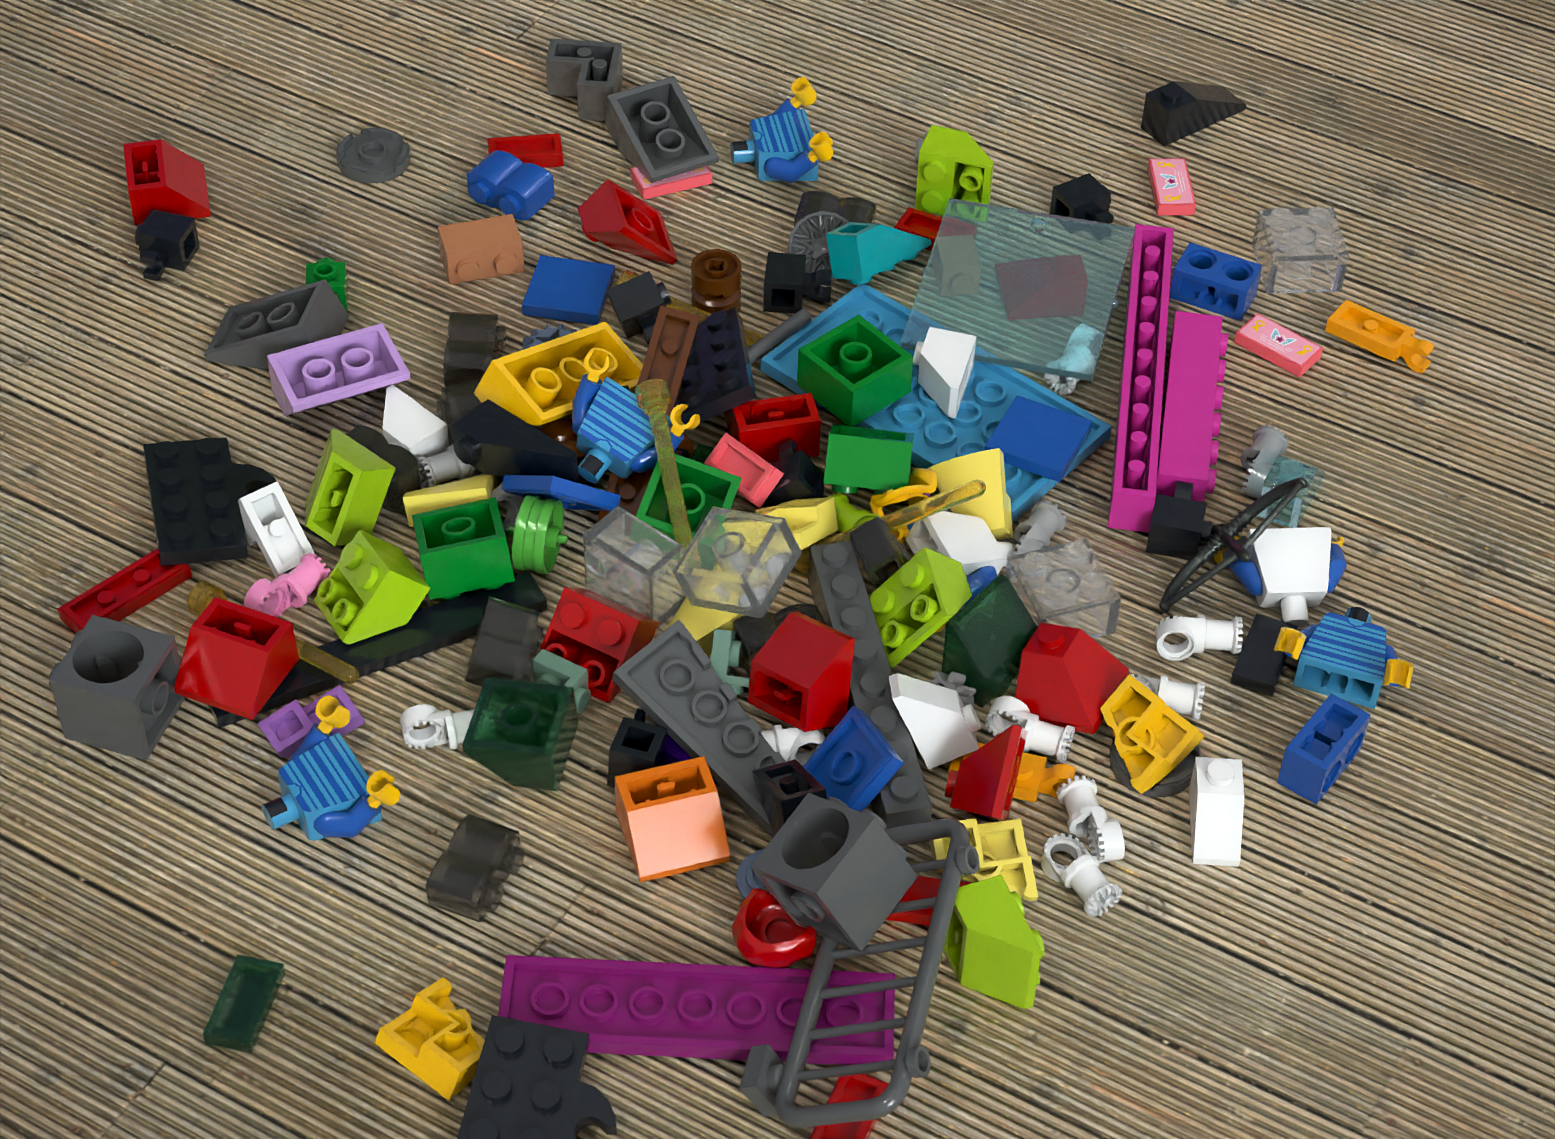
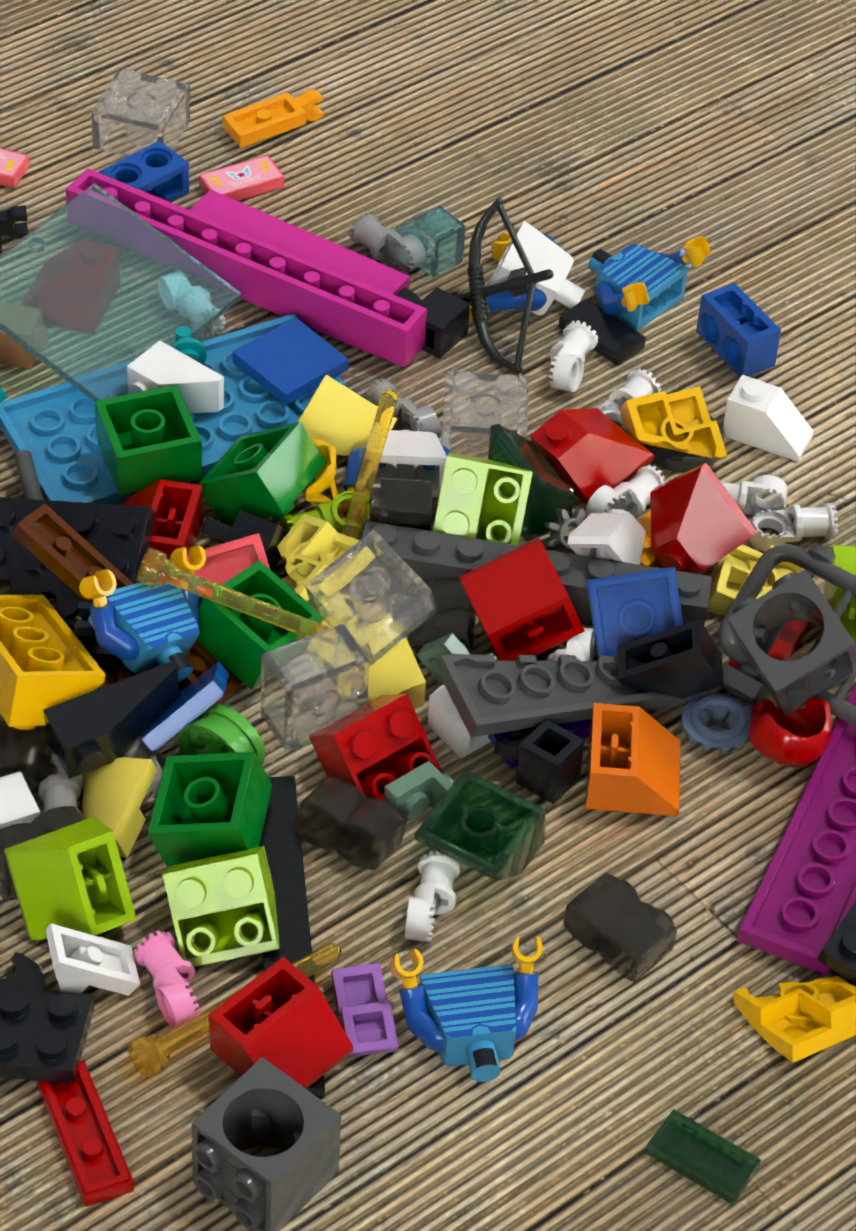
camera: 70 degrees left, 0 degrees up
none -> teal plate [170,326,207,365]

